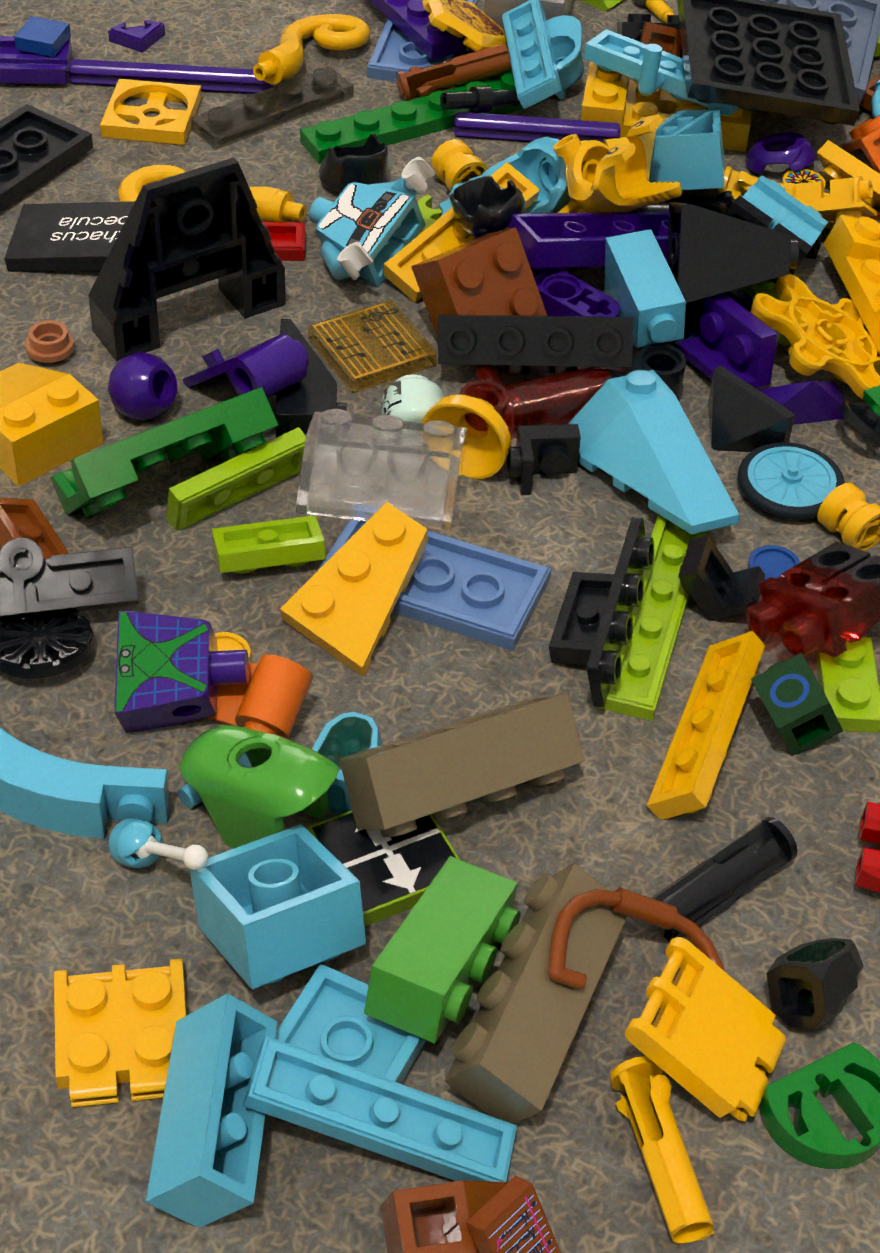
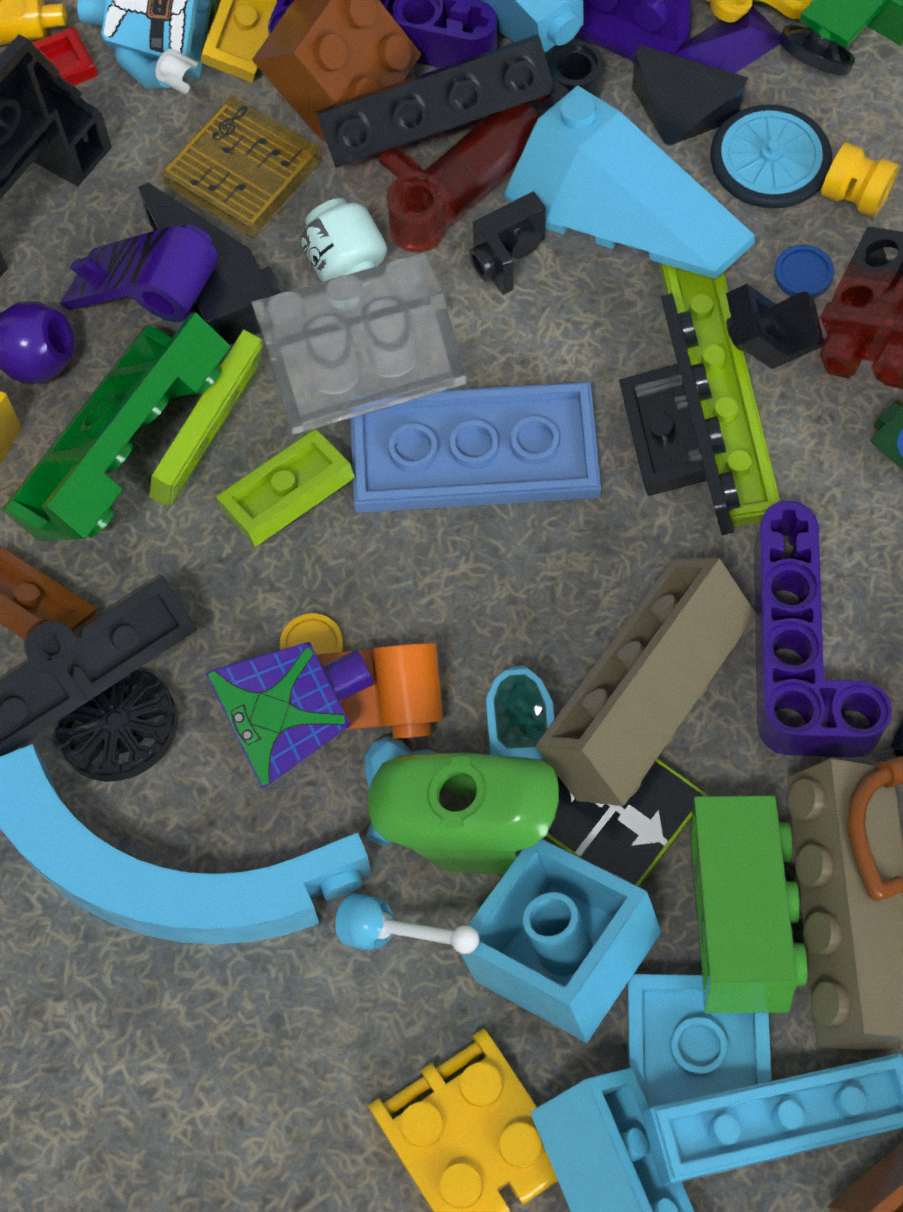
camera: 20 degrees left, 20 degrees up
yellow wing [280,502,429,677] -> none
yellow piece [420,395,511,480] -> none
yellow plate [646,631,765,820] -> none
none -> dark purple beam [754,500,892,757]

